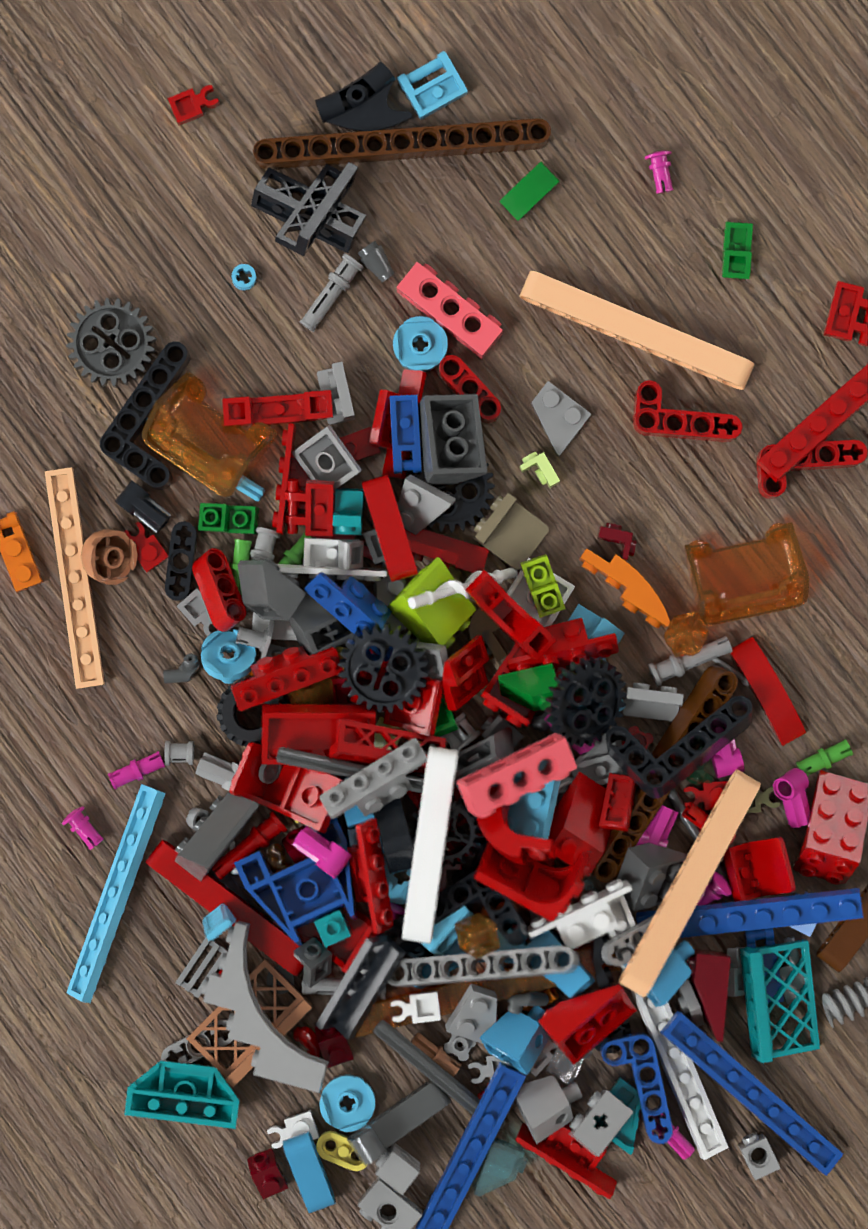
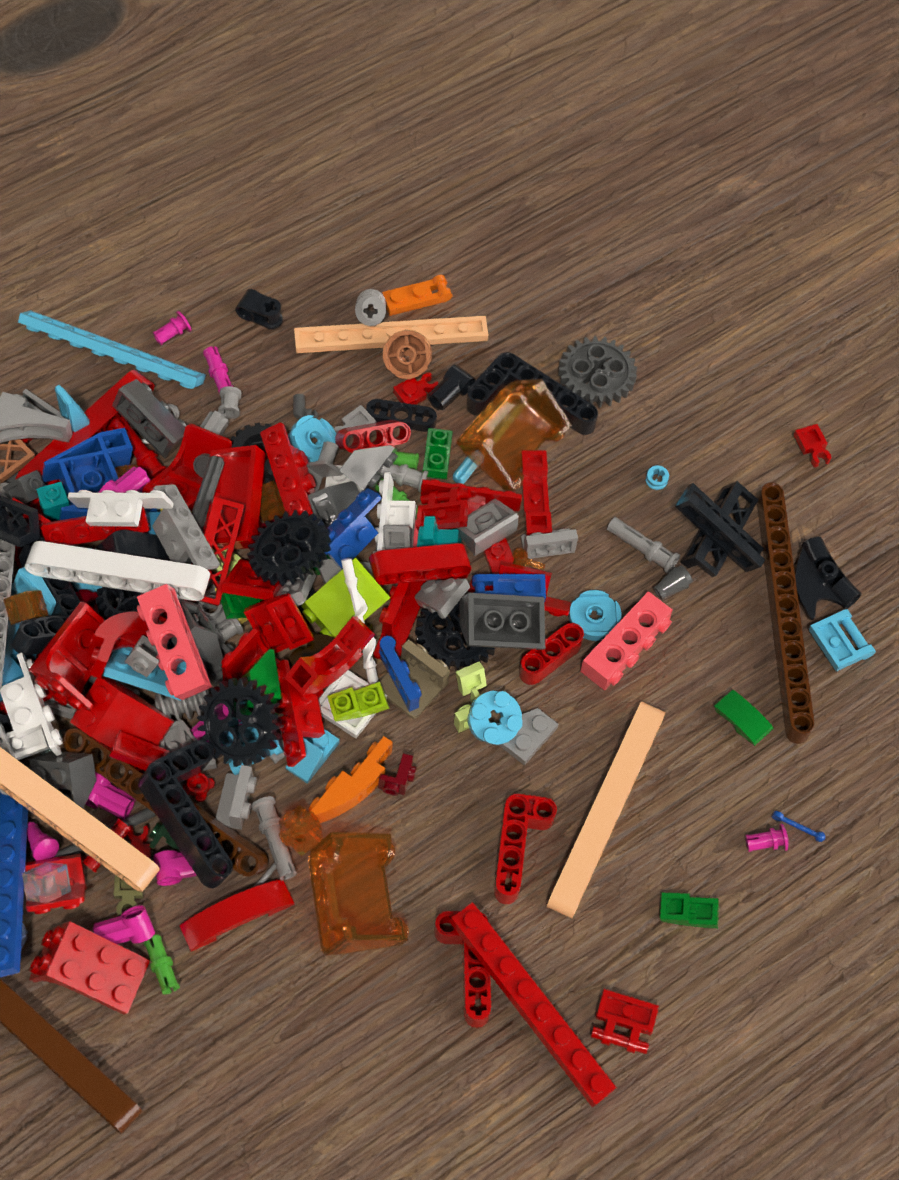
camera: 85 degrees right, 25 degrees down
none -> clear brick [22,862,71,903]
none -> white bracket [68,490,174,527]
none -> light grey bracket [124,635,159,677]
none -> black piece [235,289,283,330]
none -> light grey piece [355,289,386,326]
none -> blue plate [379,636,422,712]
none -> yellowish green plate [456,662,487,696]
none -> medium azure plate [467,691,523,745]
none -> clear orange hand [512,548,545,570]
none -> blue hinge [772,811,825,842]

